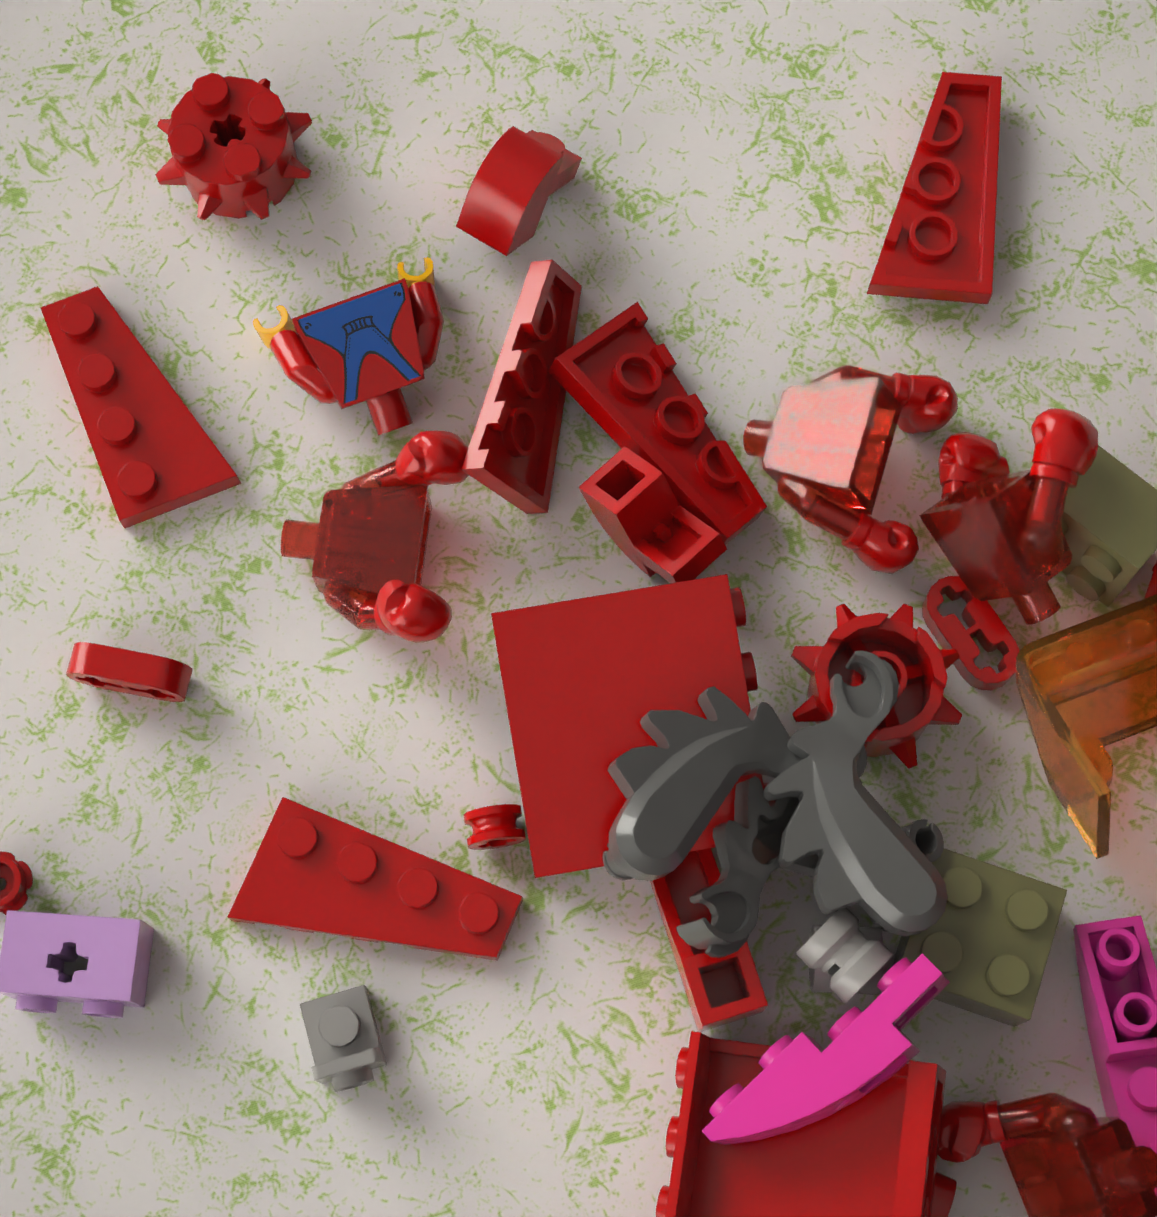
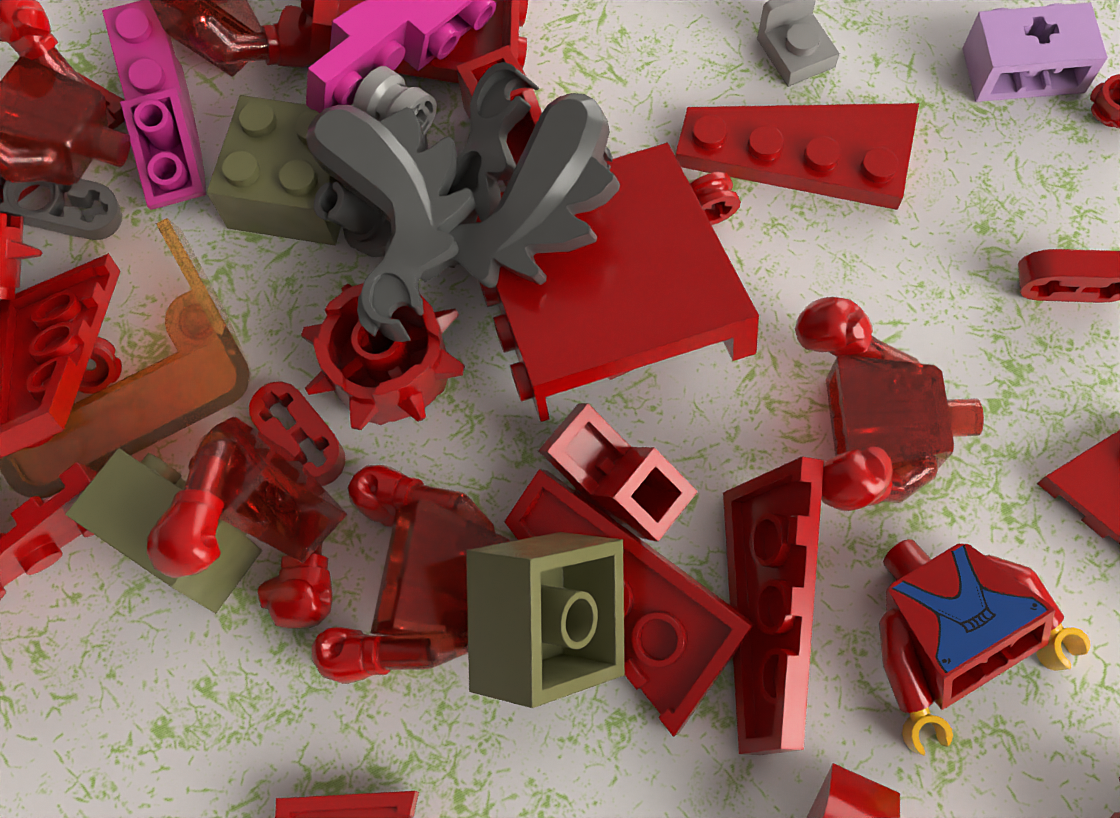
camera: 175 degrees right, 5 degrees down
none -> olive brick [467,532,625,708]

